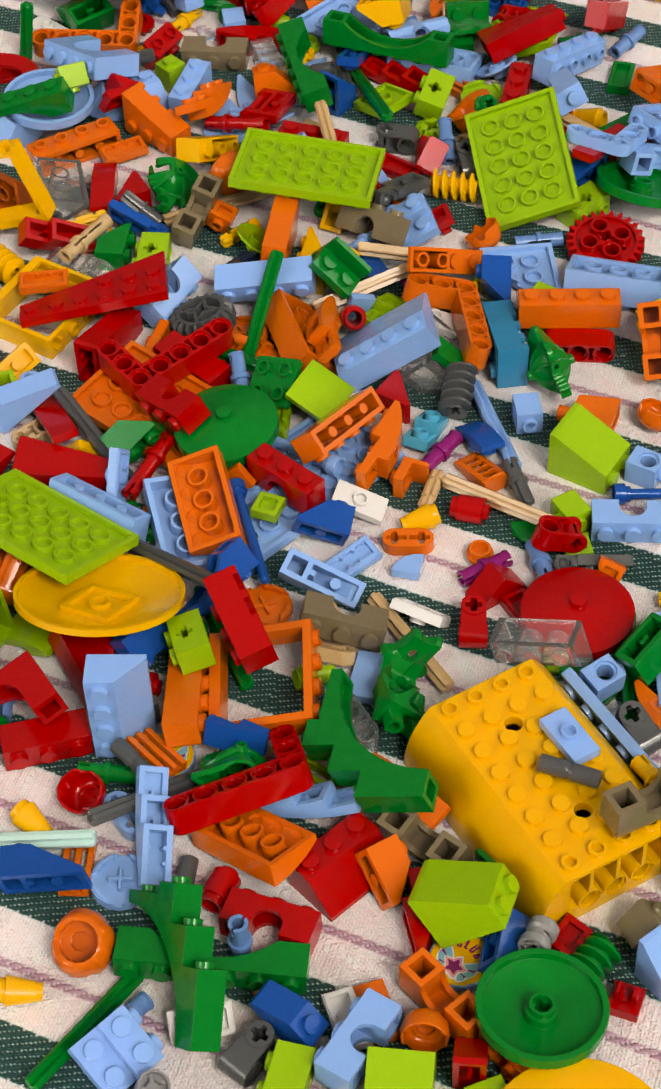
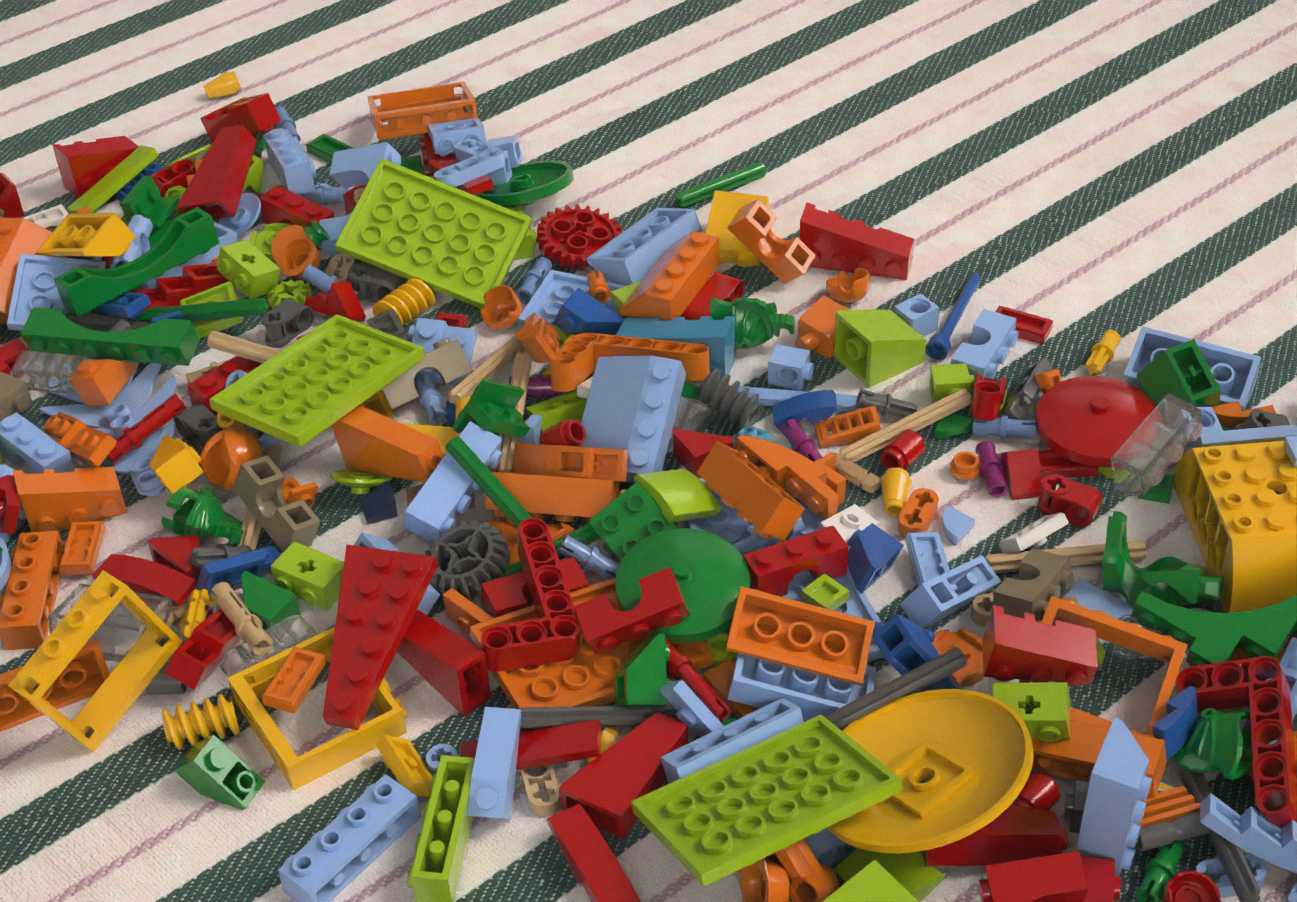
camera: 65 degrees left, 5 degrees down
yellow axle [219,218,261,248] -> none
red plate [240,88,296,124] -> none
none -> orange pin [587,271,611,303]

